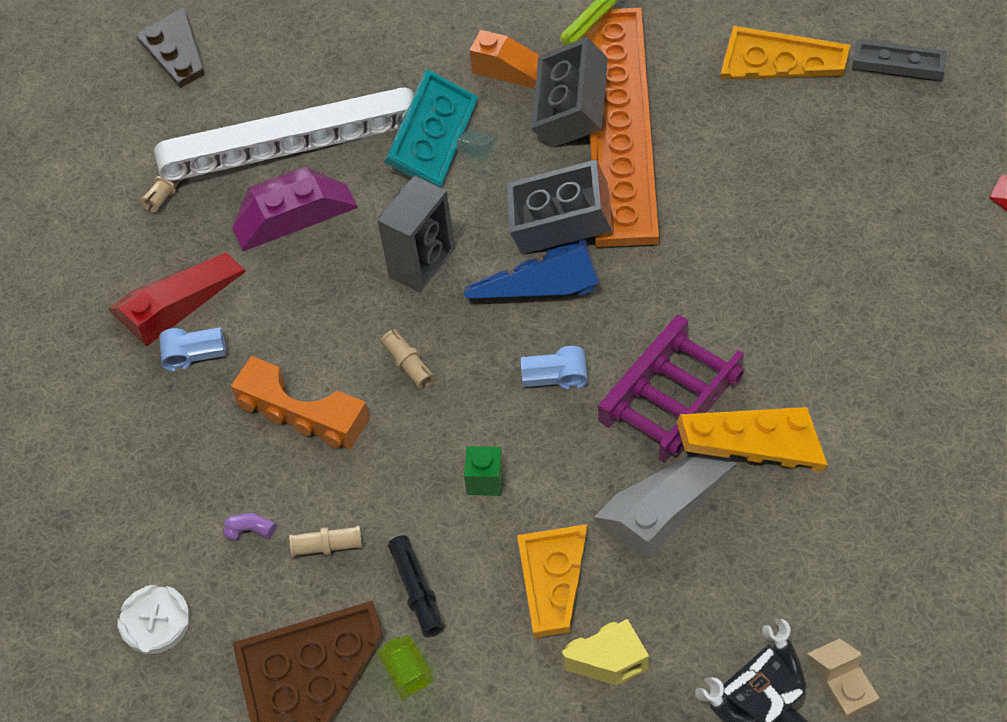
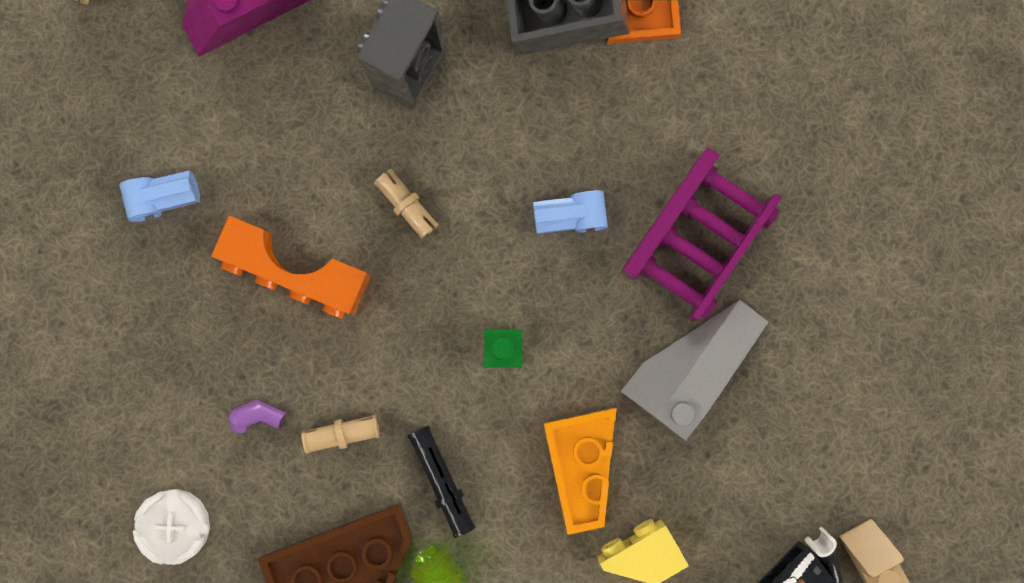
camera: 10 degrees left, 30 degrees up
red wedge [108,252,246,347] -> none
blue wedge [464,238,599,298] -> none
light orange wing [676,407,828,471] -> none

